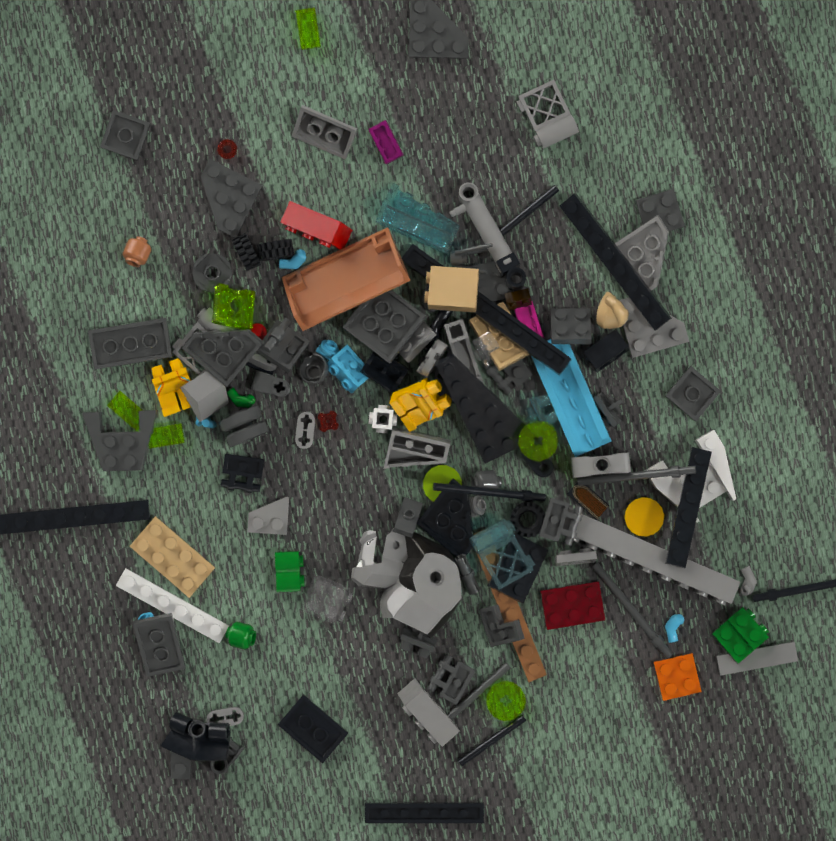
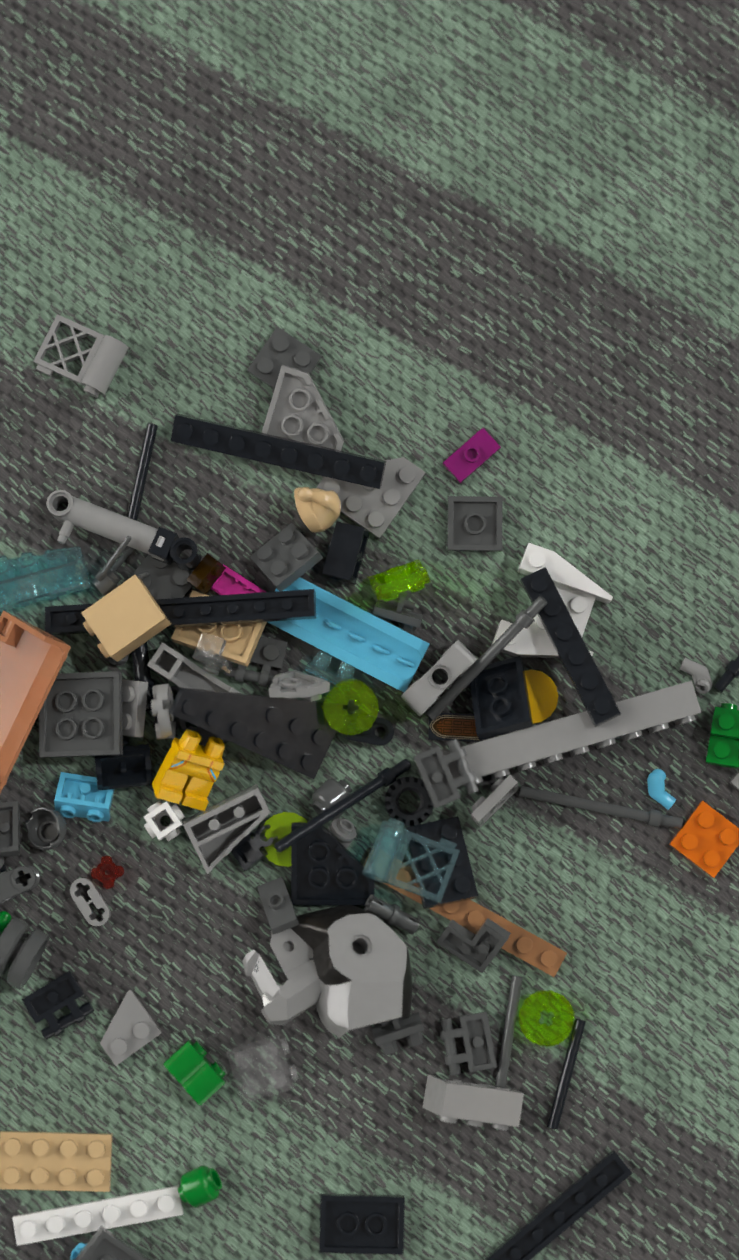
camera: 45 degrees left, 5 degrees down
medium azure plate [316,340,339,360] -> none
dark red plate [540,581,605,630] -> none
none -> black plate [231,825,279,871]
none -> light grey plate [269,670,330,702]
none -> clear neon green brick [368,559,431,602]
none -> magenta plate [443,428,501,484]
none -> black plate [470,656,533,741]

